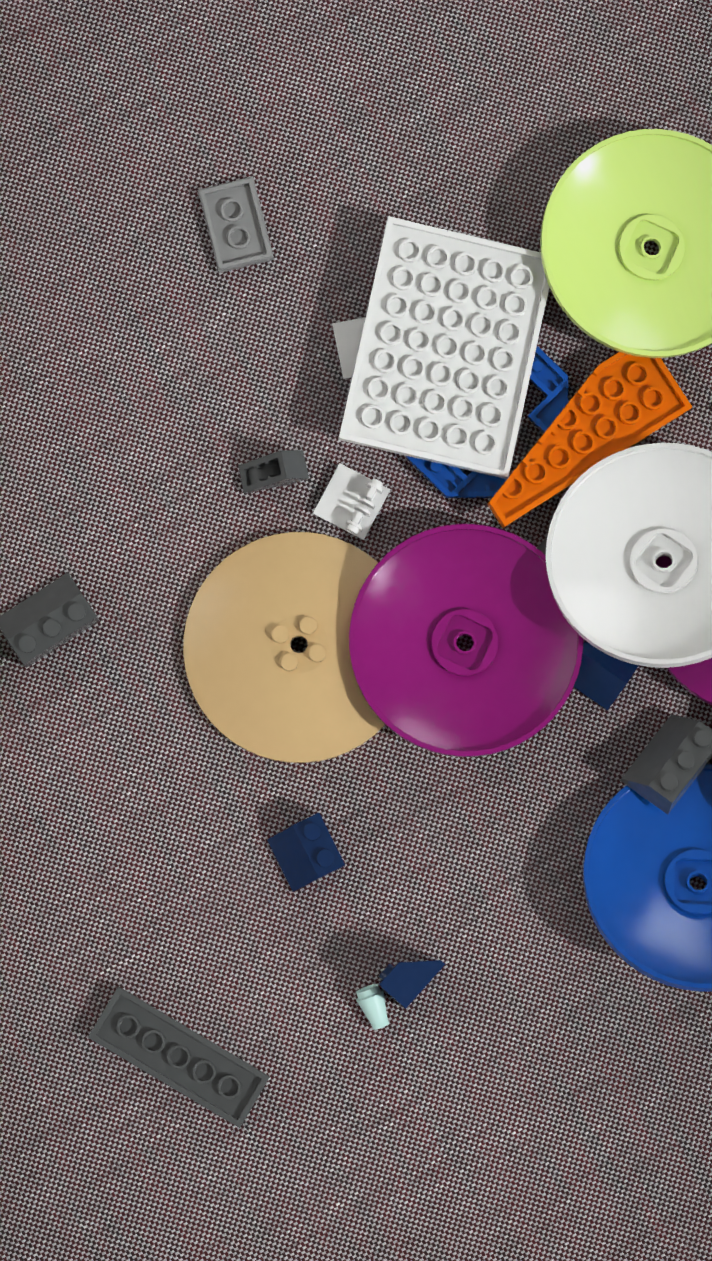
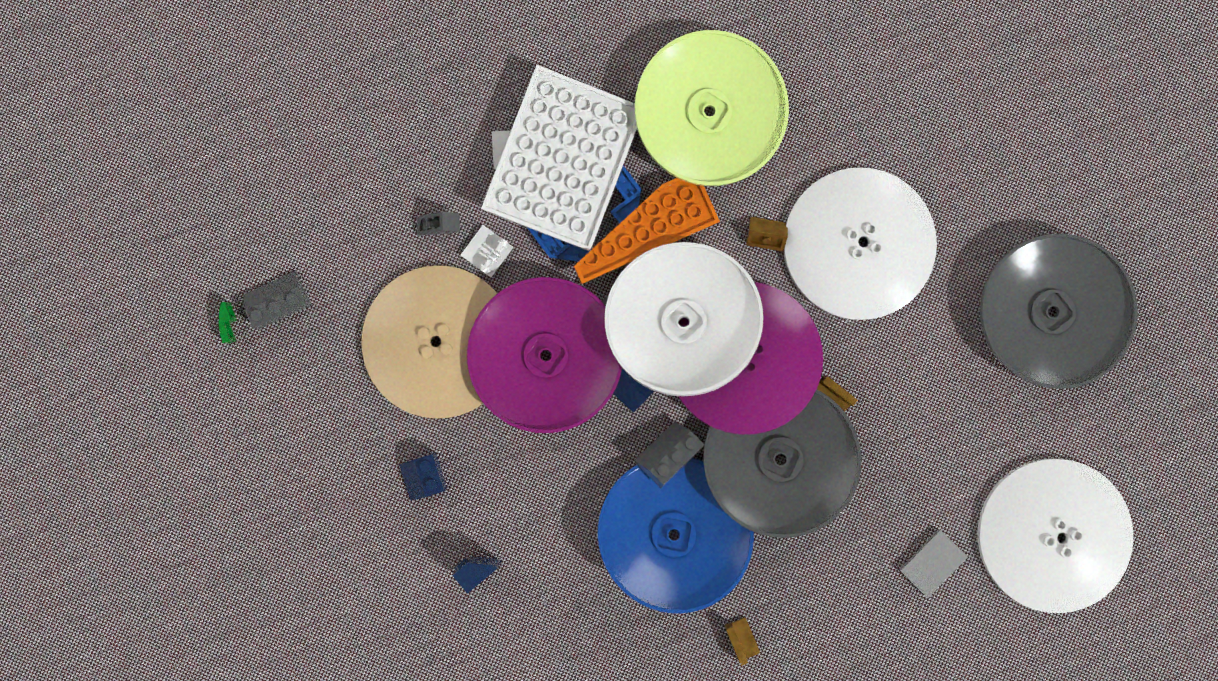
camera: 10 degrees right, 5 degrees up
dark grey plate [88,986,270,1128] -> none
light grey tile [198,176,274,273] -> none
light aqua cone [356,984,389,1030] -> none

